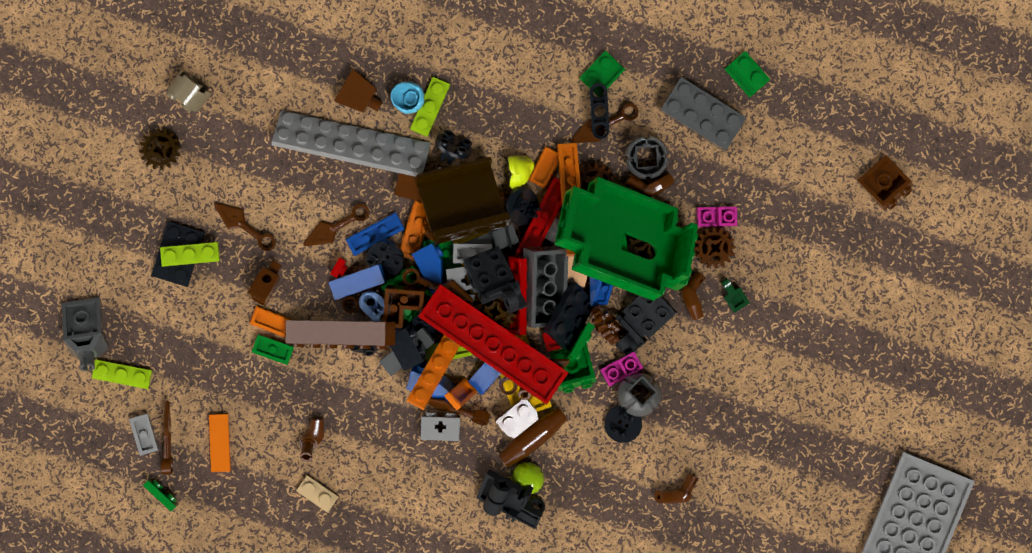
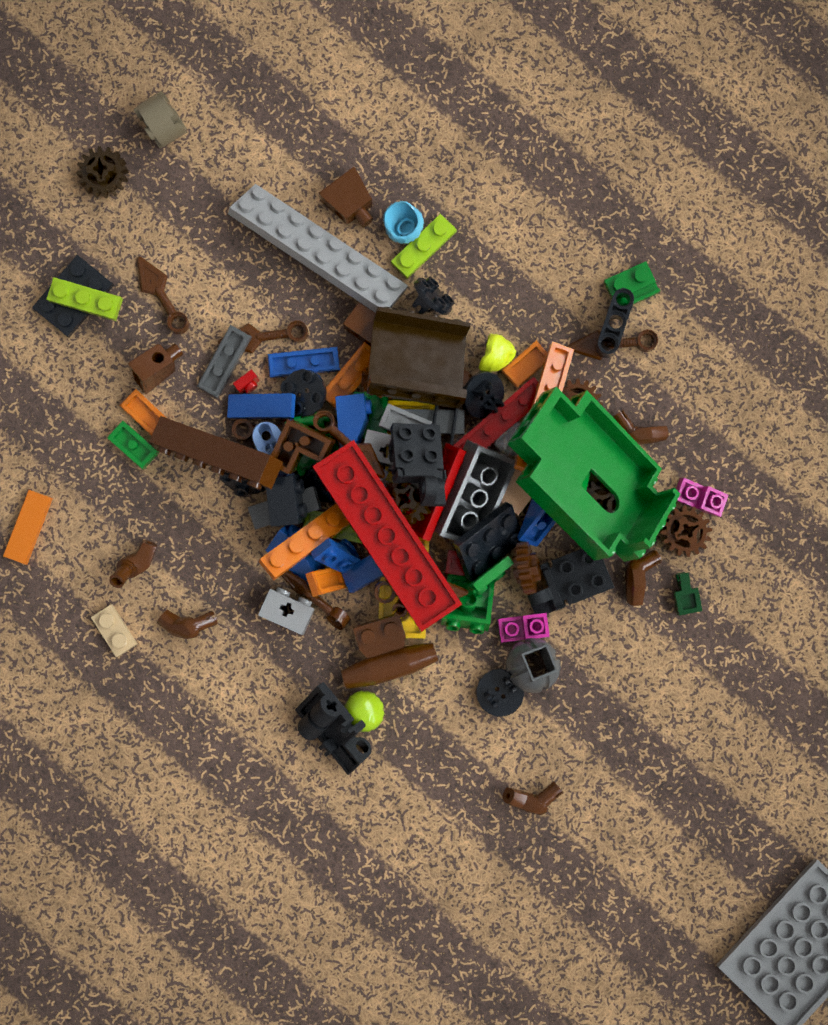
camera: 20 degrees right, 5 degrees down
dark grey piece [625,135,669,179] -> none
dark grey brick [660,77,746,152] -> none
green plate [724,51,771,98] -> none
none -> reddish brown arm [157,609,218,639]
none -> dark grey tile [197,325,252,398]
none -> blue plate [311,538,361,573]

